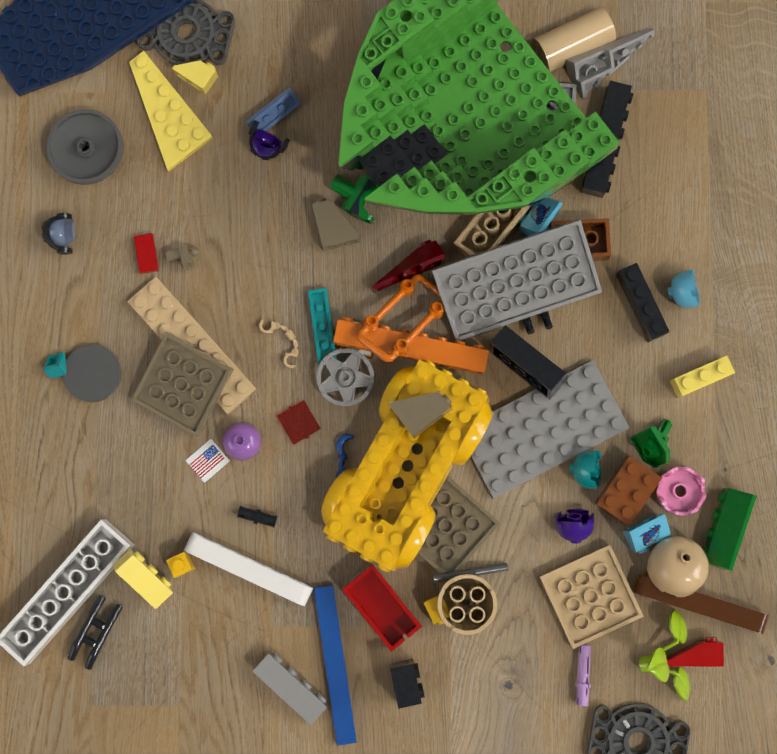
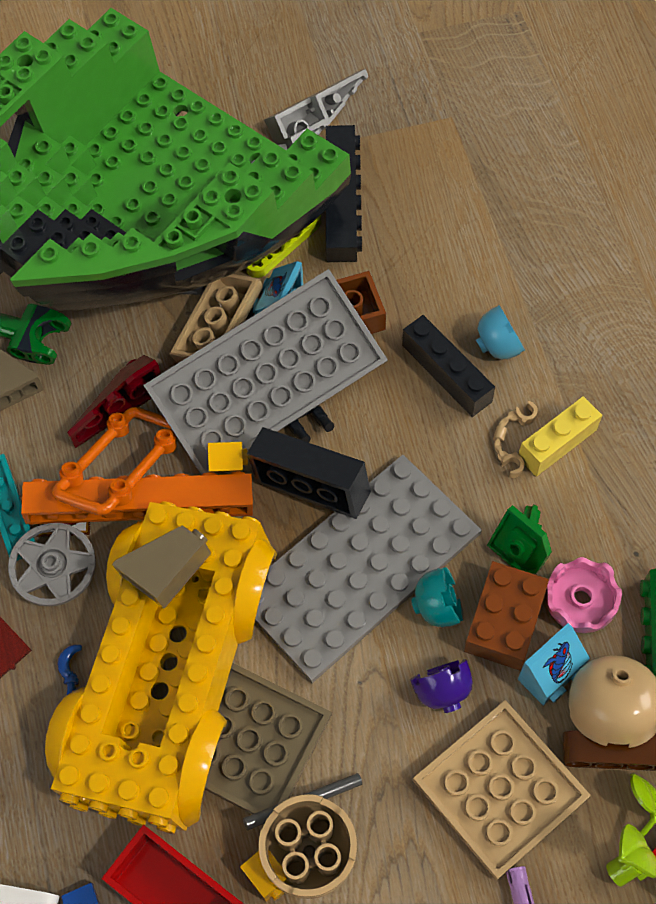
camera: 15 degrees left, 20 degrees down
tan brick [532,7,616,72] -> none
none -> yellow brick [208,442,248,473]
none -> tan piece [493,401,538,478]

